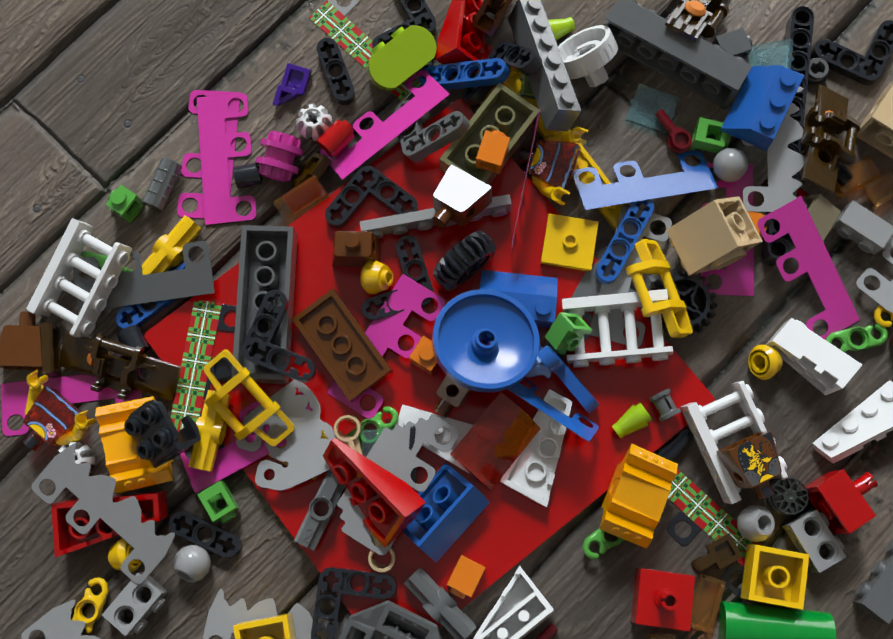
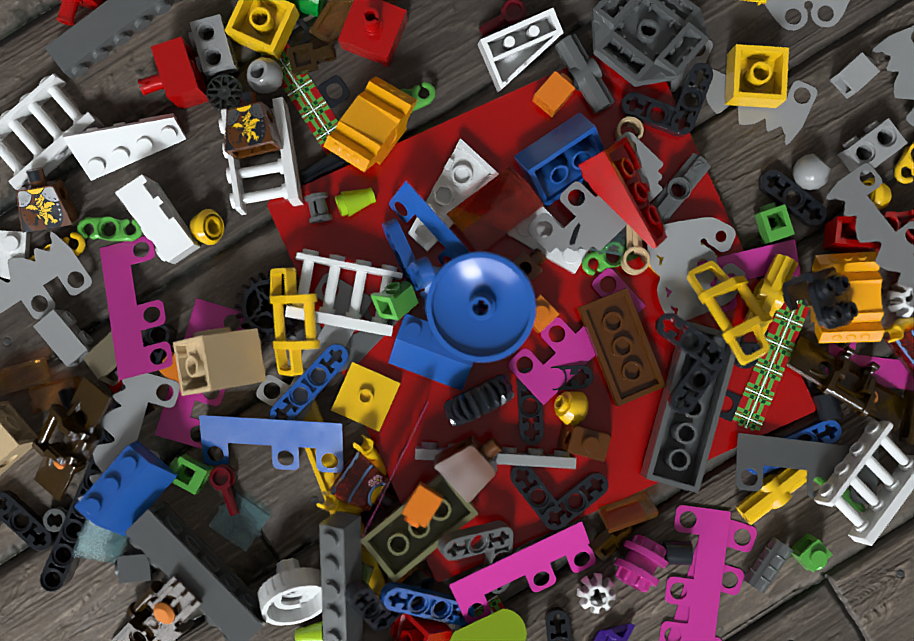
camera: 170 degrees left, 10 degrees up
red brick [316,120,355,158] -> none
light grey piece [713,148,749,182] -> none

